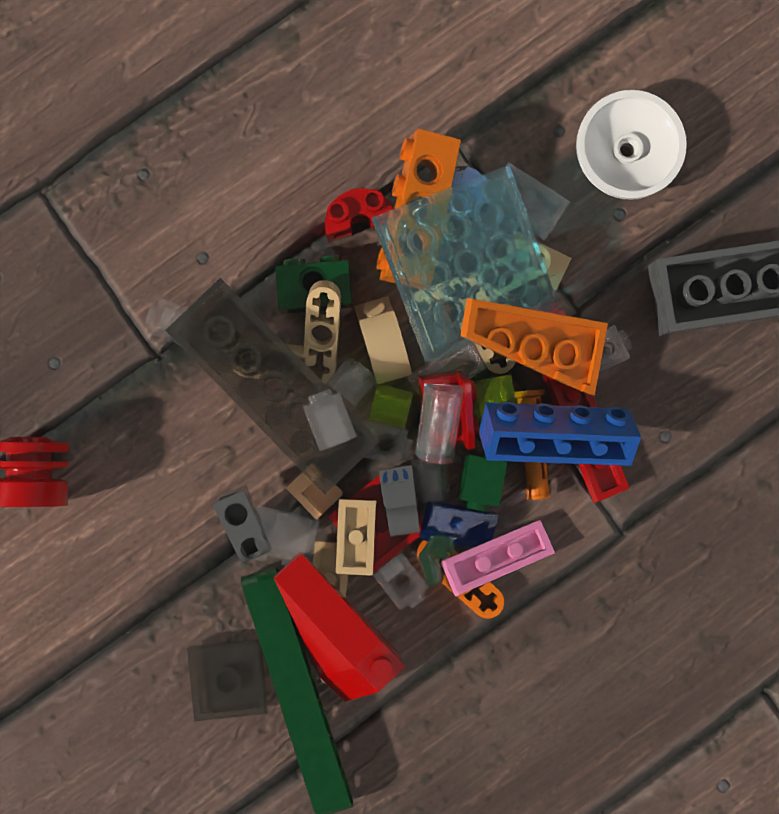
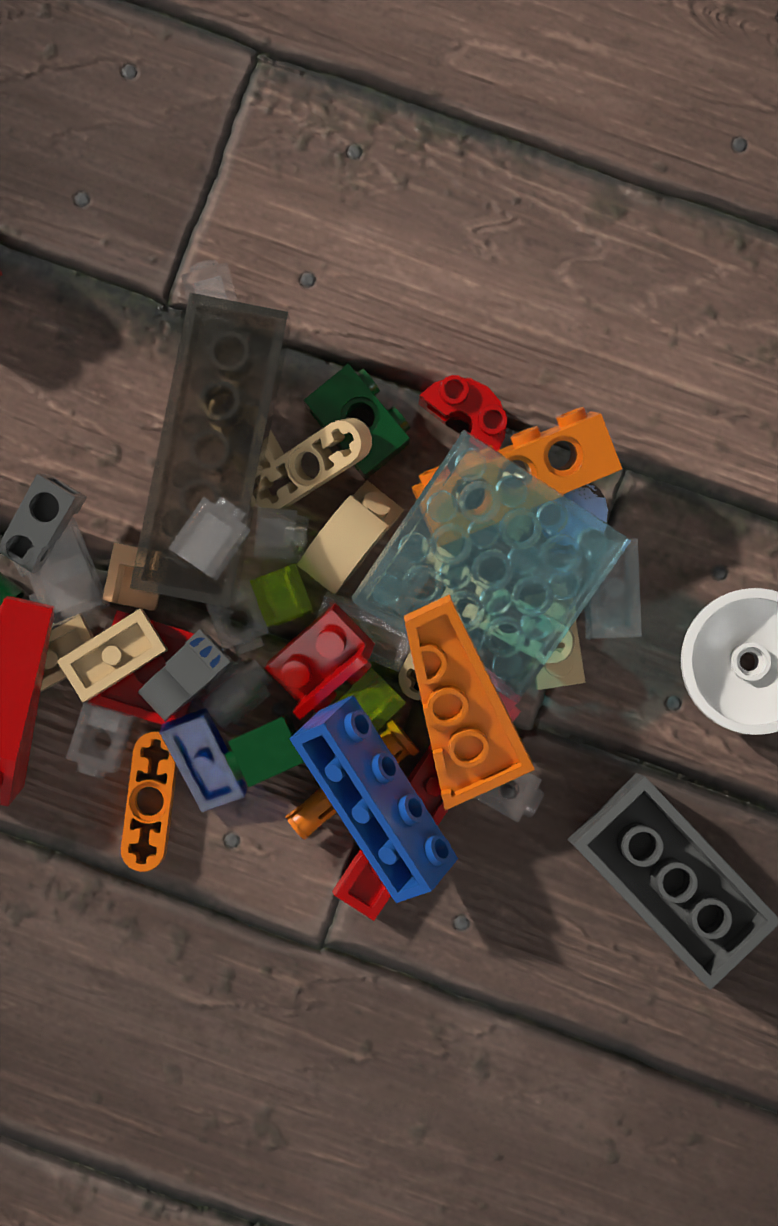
camera: 60 degrees right, 0 degrees up
clear brick [415,383,464,464] -> none
clear green arm [419,535,455,585] -> none
bright pink plate [441,520,555,596] -> none

